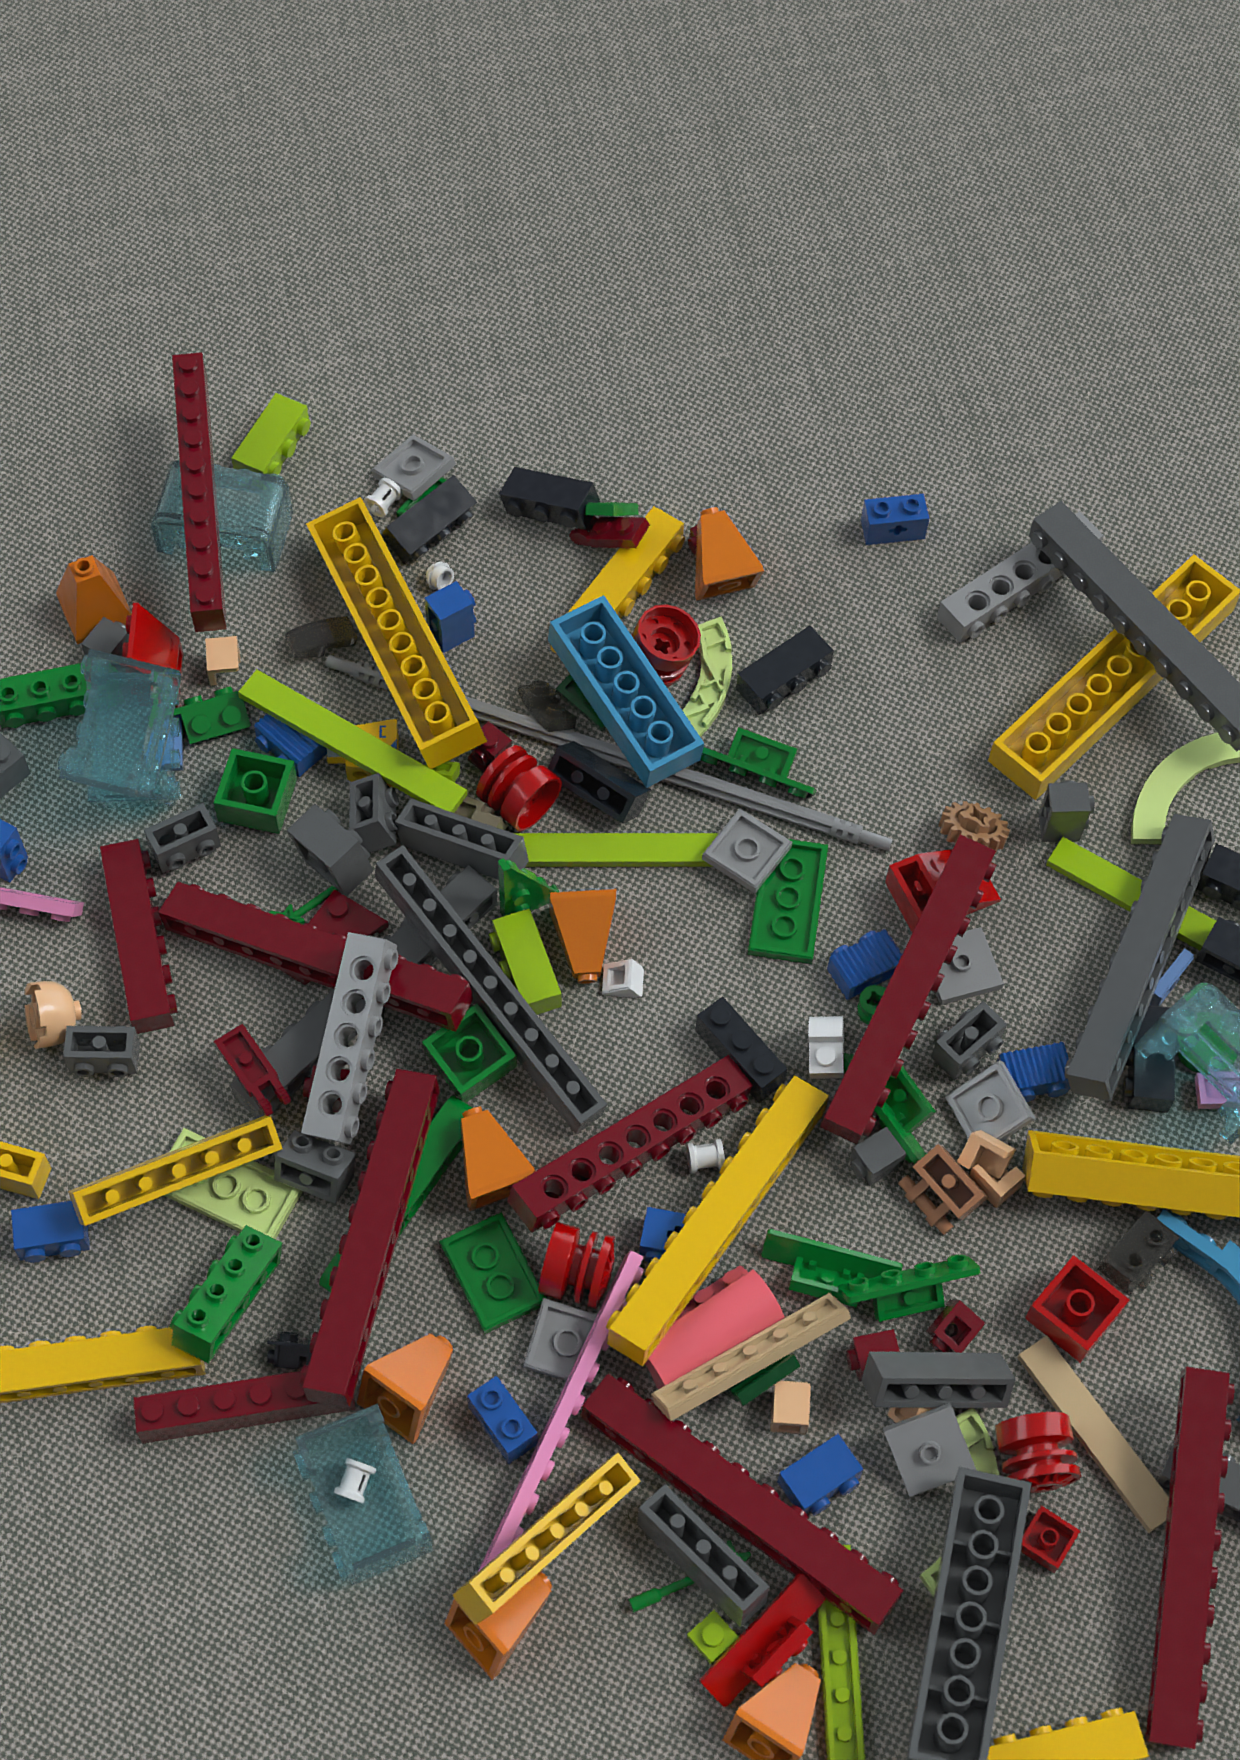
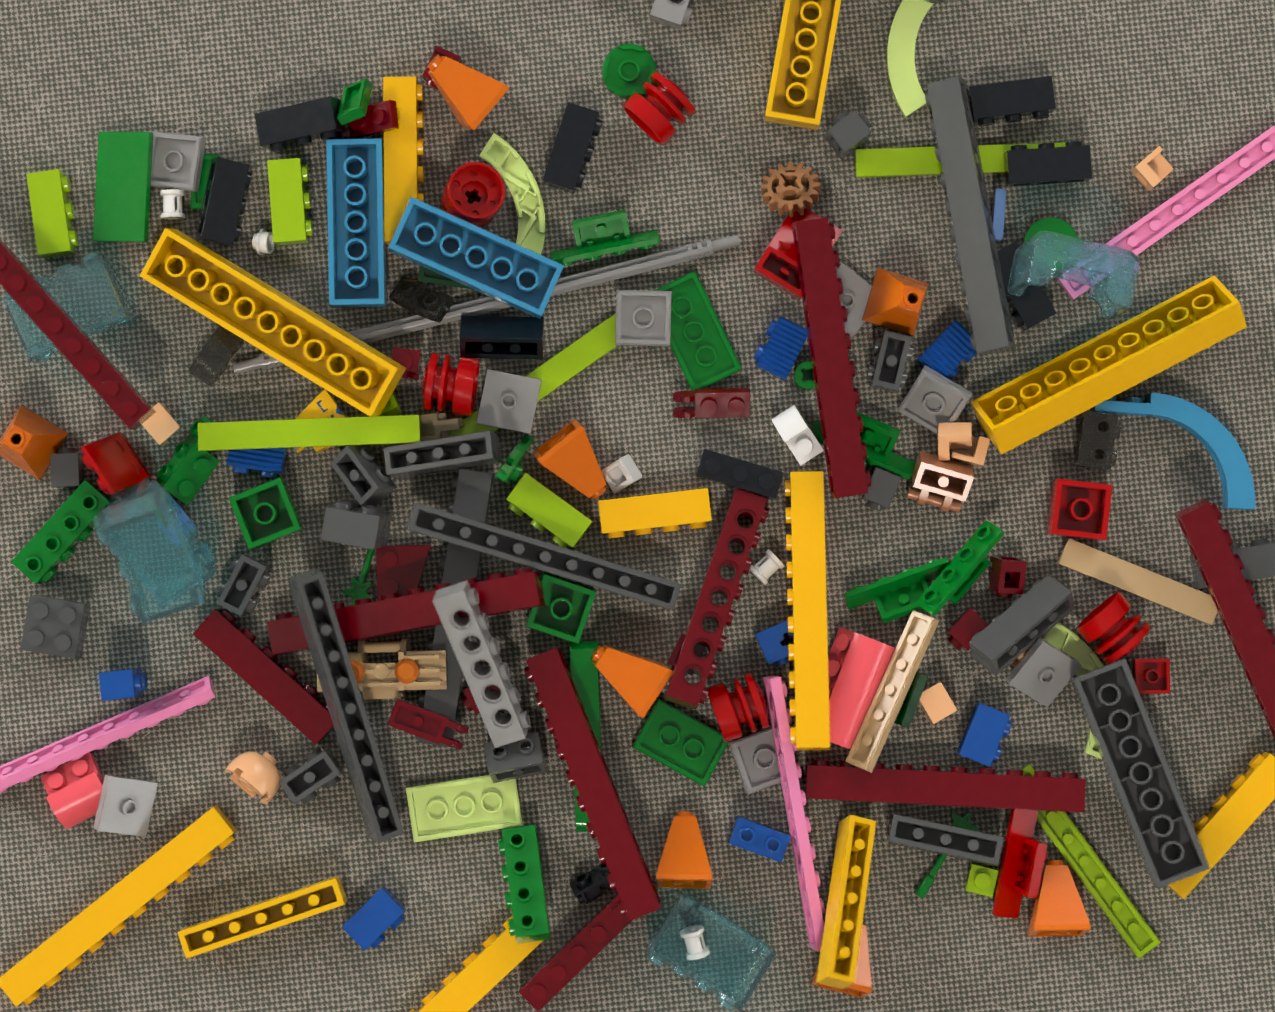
camera: 30 degrees left, 25 degrees up
yellow brick [68,1116,283,1226] -> none
blue brick [424,581,476,653] -> none
none -> green tile [93,132,153,243]
none -> lime brick [267,158,313,246]
none -> dark grey brick [287,569,404,843]
none -> tan piece [317,638,448,701]
none -> dark azure brick [326,138,387,308]
none -> light grey plate [477,369,542,434]
none -> yellow brick [598,488,712,539]
none -> green tile [602,44,656,99]
none -> red wheel [622,72,696,146]
none -> dark red hinge [673,388,750,419]
none -> orange slope [862,267,929,336]

